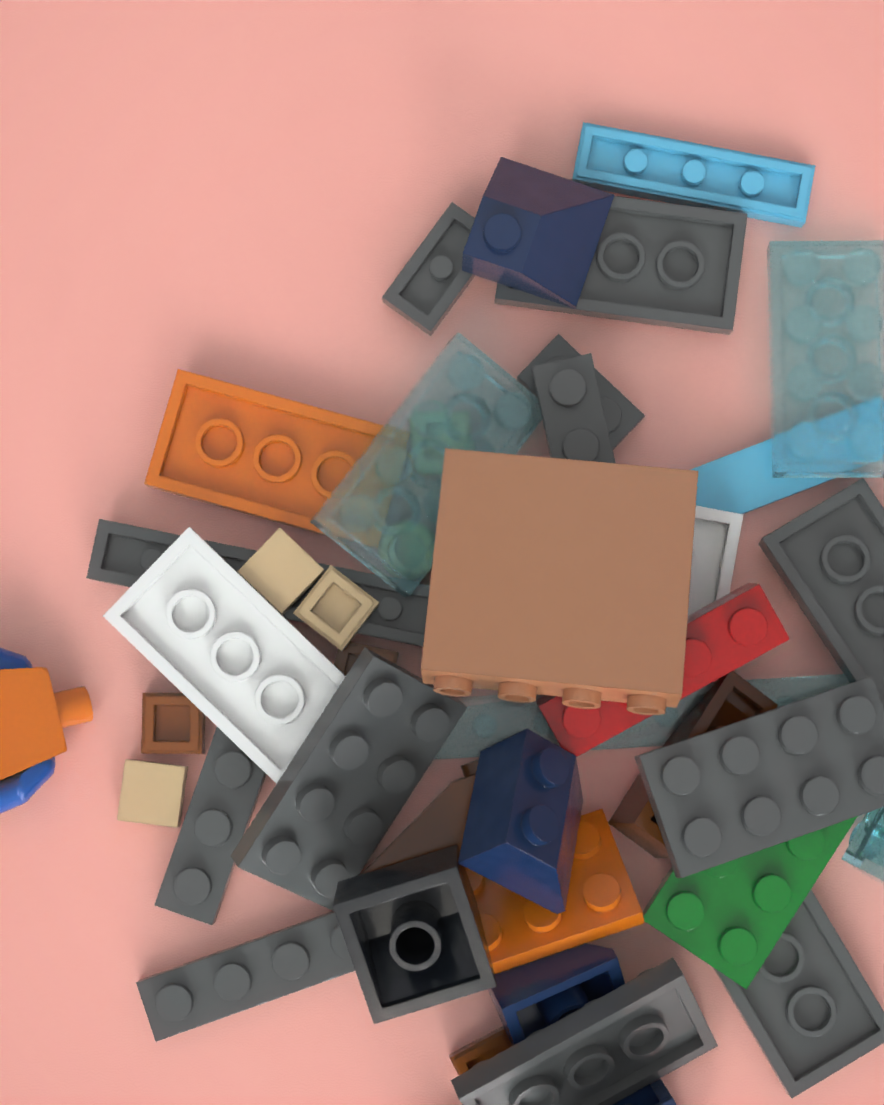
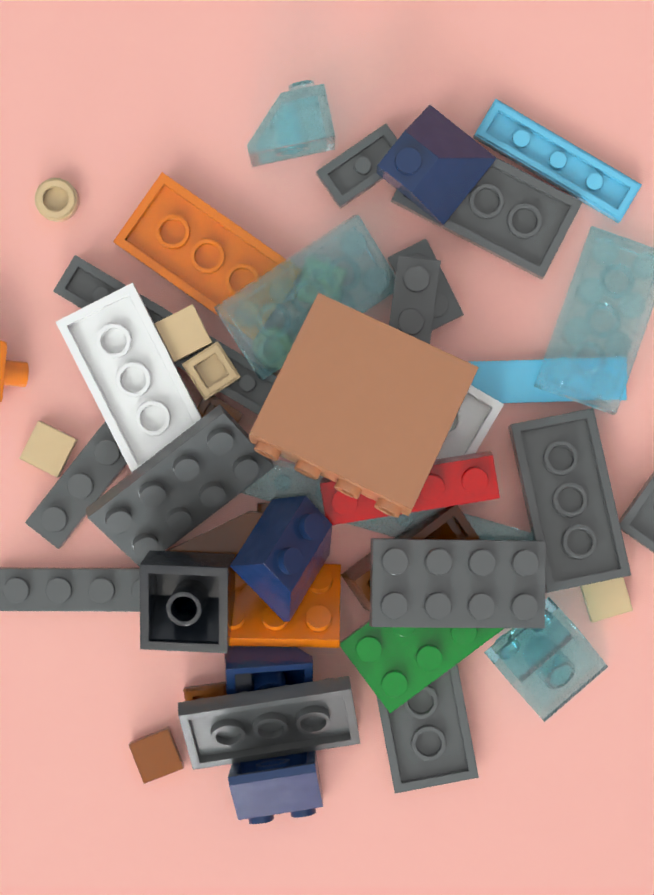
camera: 20 degrees right, 5 degrees up
dark orange tile [141,693,205,754] -> none
none -> tan tile [35,178,79,222]
none -> clear light blue slope [247,80,335,167]

